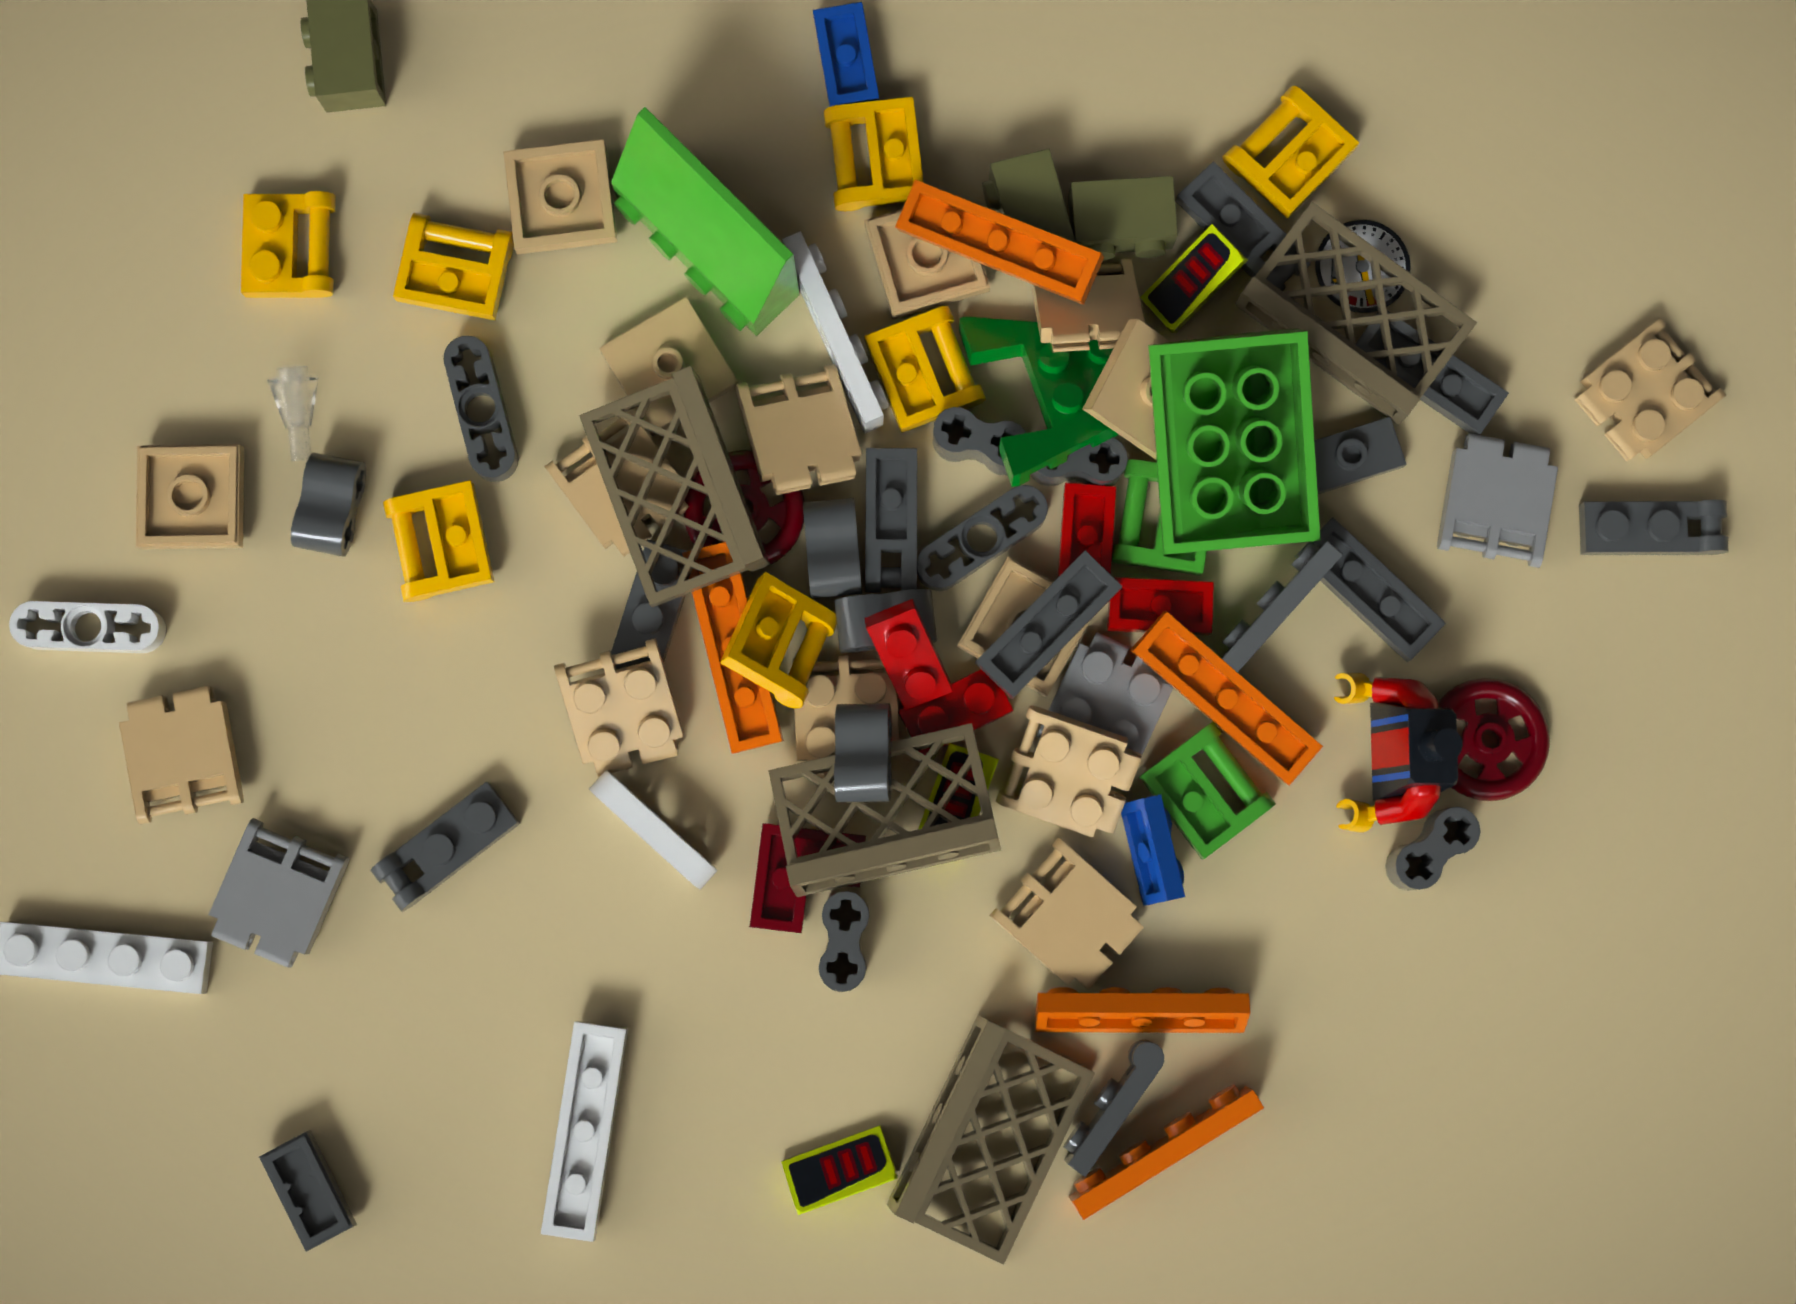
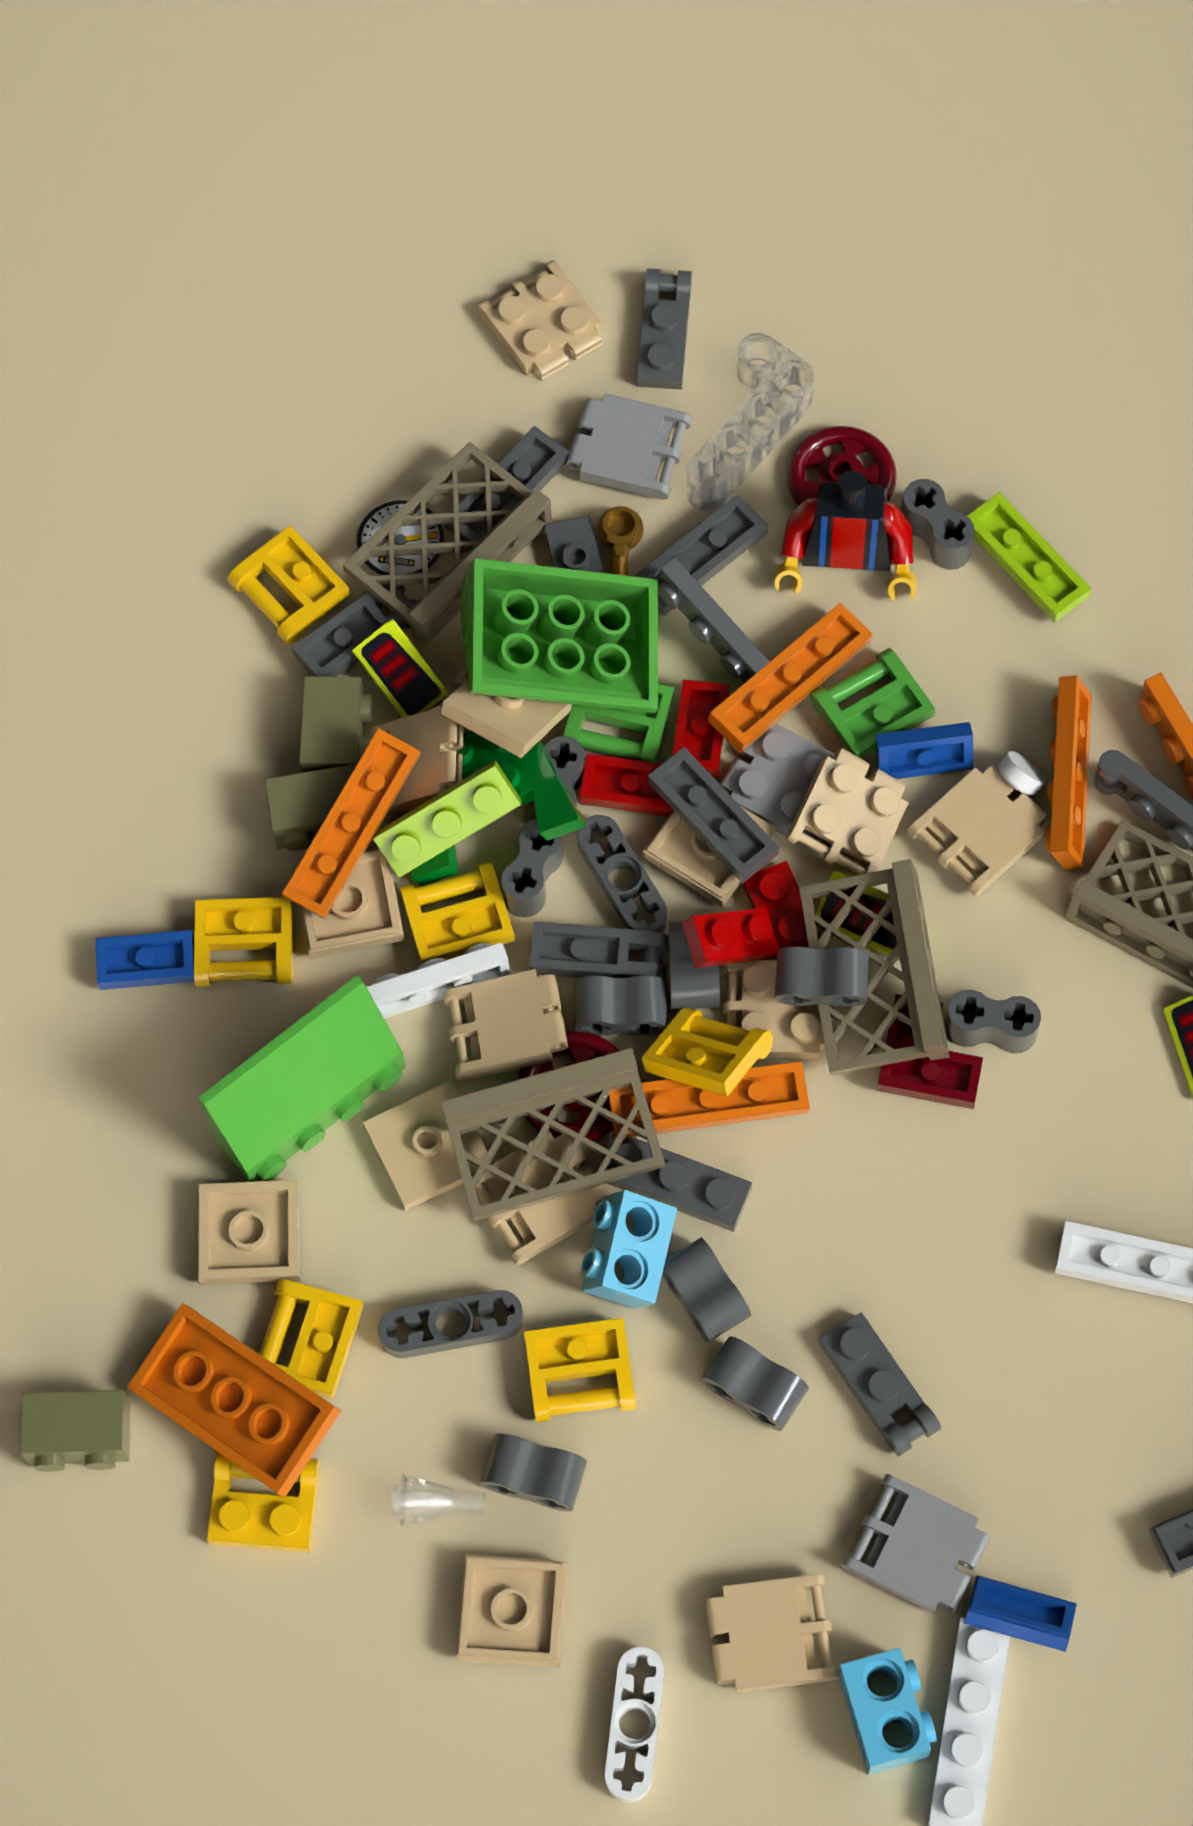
camera: 80 degrees left, 15 degrees down
tan plate [554,638,683,777] -> none
white beam [589,770,718,890] -> none
none -> orange plate [127,1303,342,1497]
none -> lime plate [373,760,521,878]
none -> medium azure brick [581,1190,677,1309]
none -> pearl gold plate [598,506,644,576]
none -> dark grey axle [662,1237,751,1343]
none -> clear beam [686,333,814,511]
none -> dark grey axle [701,1336,809,1431]
none -> medium azure brick [839,1648,937,1775]
none -> blue tile [964,1575,1077,1652]
none -> lime plate [967,492,1091,623]
none -> white tile [998,751,1046,795]

